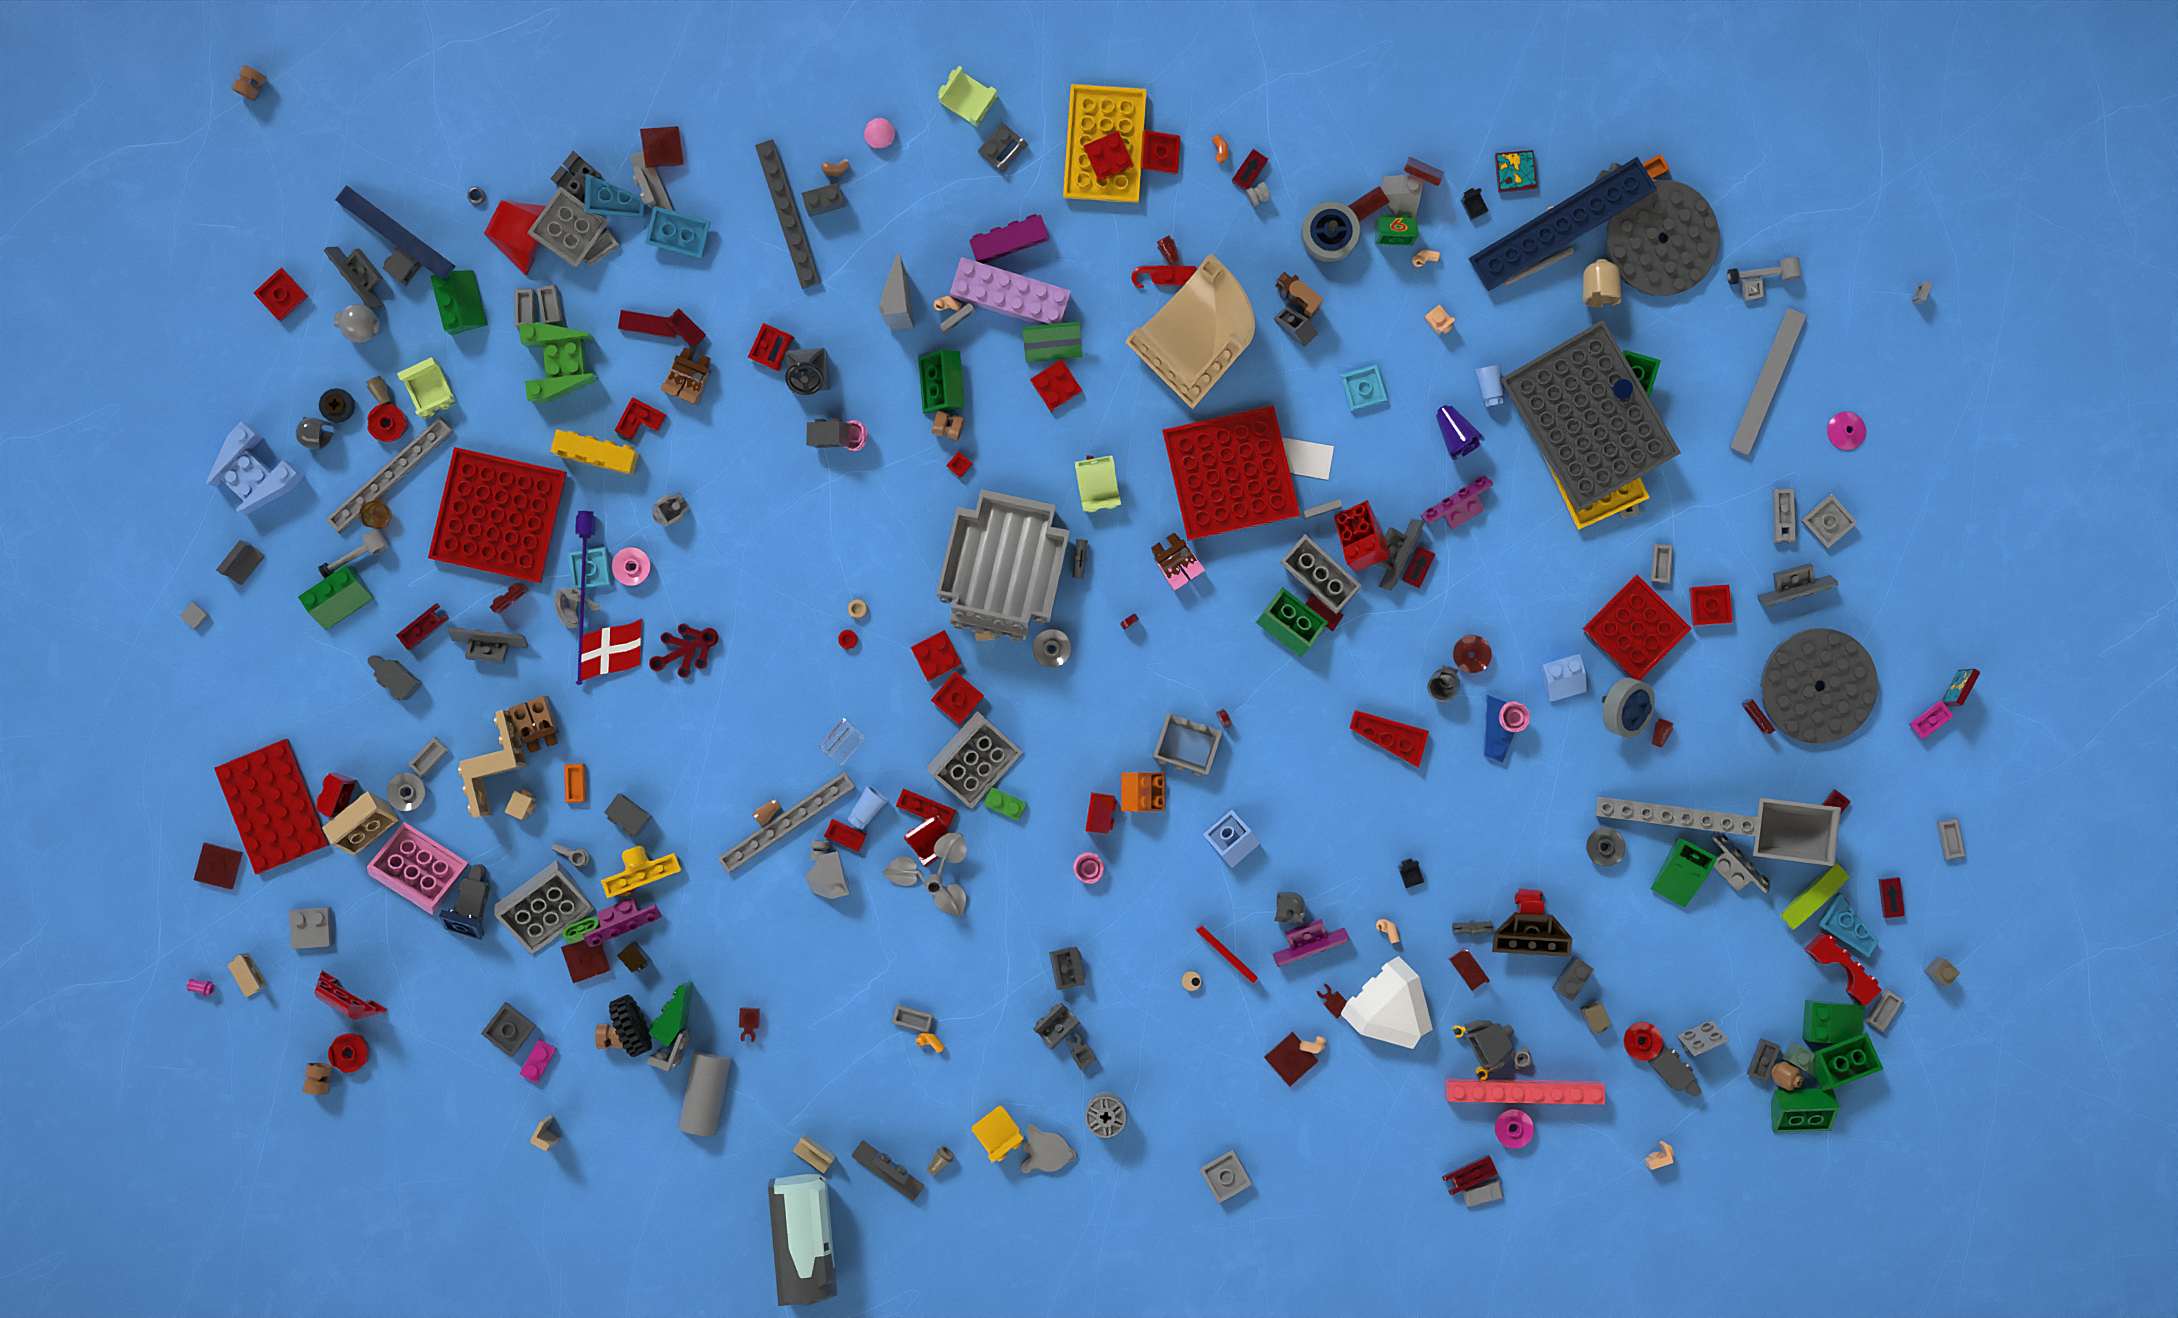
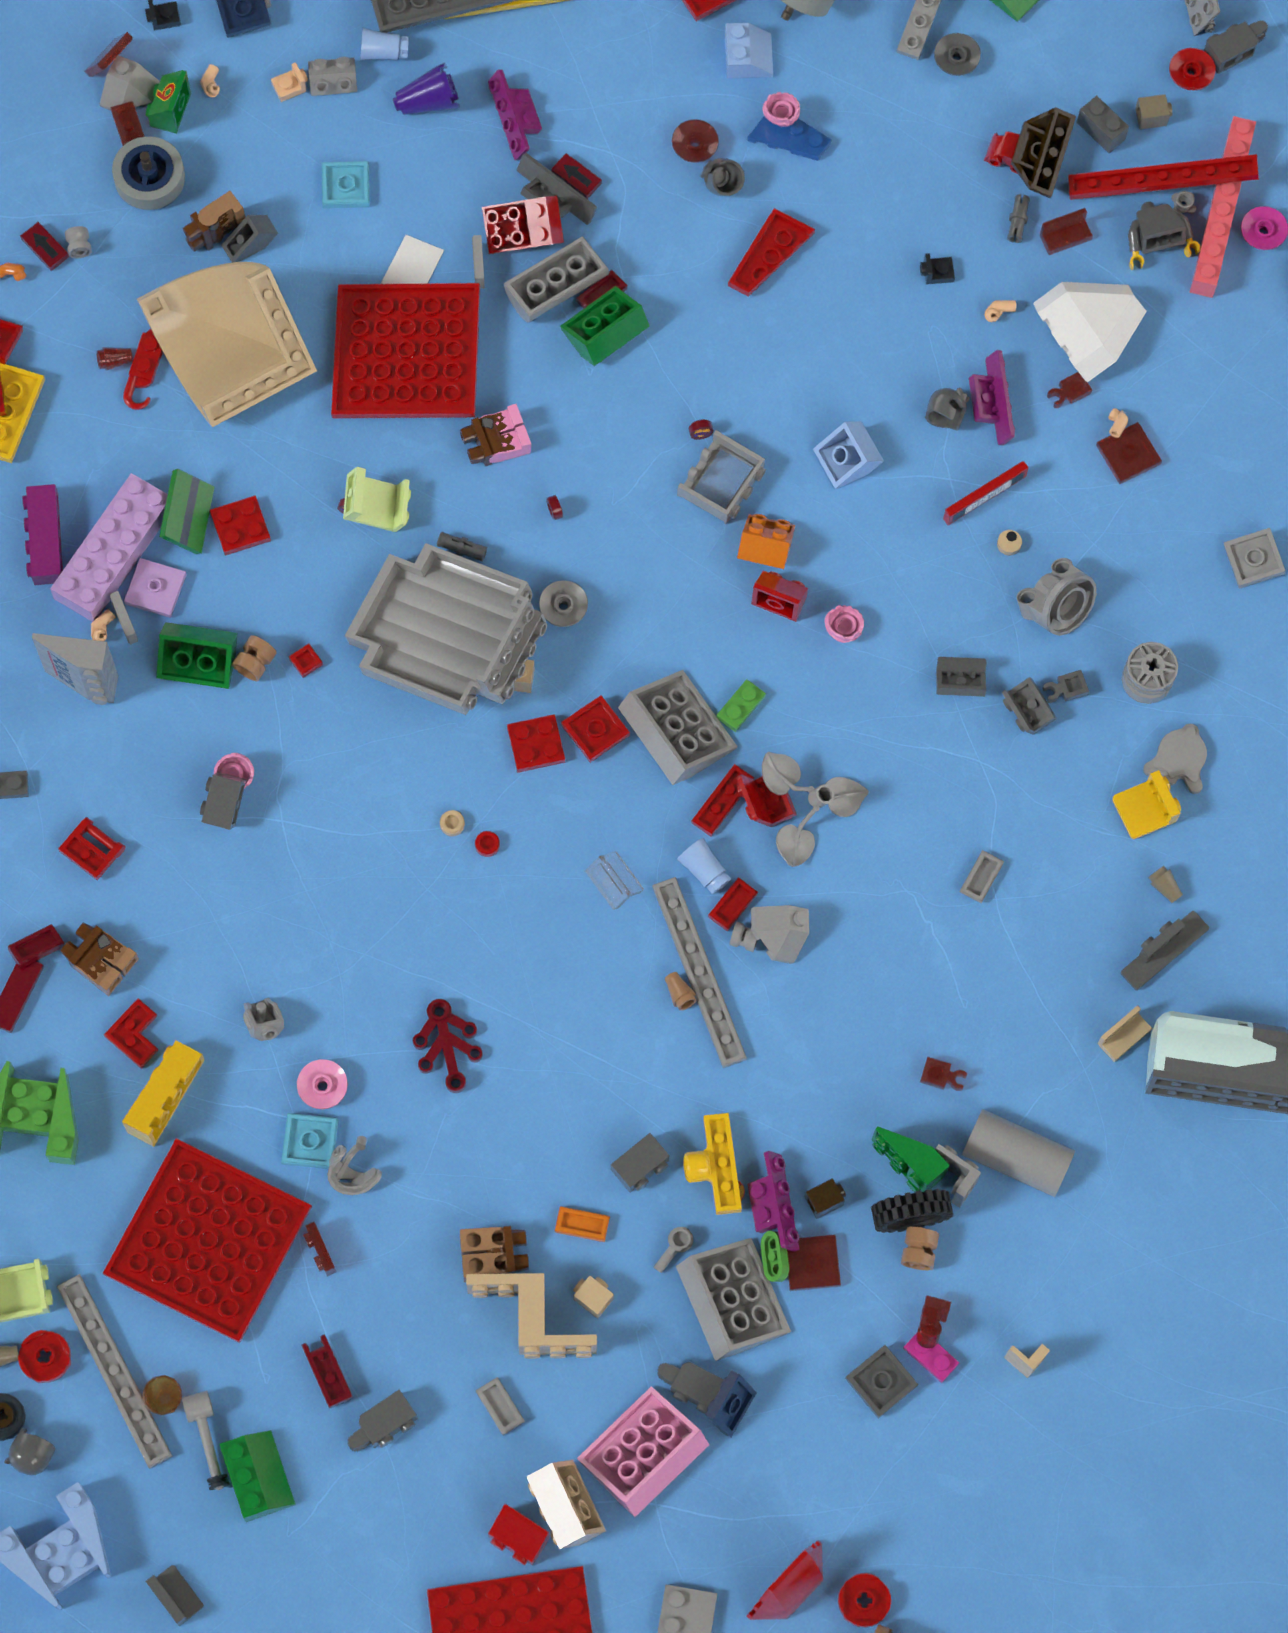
camera: 85 degrees left, 15 degrees down
light grey dish [386,773,426,811] -> none
dark grey bracket [448,628,528,663] -> none
flag [575,511,642,685] -> none
piece [785,348,830,395] -> none
light orange arm [915,1033,945,1053] -> none
none -> lavender plate [124,558,187,618]
none -> light grey bracket [308,57,357,96]
none -> clear red leg [916,1295,951,1349]
none -> light grey piece [1016,558,1097,636]
none -> red plate [1068,154,1259,200]

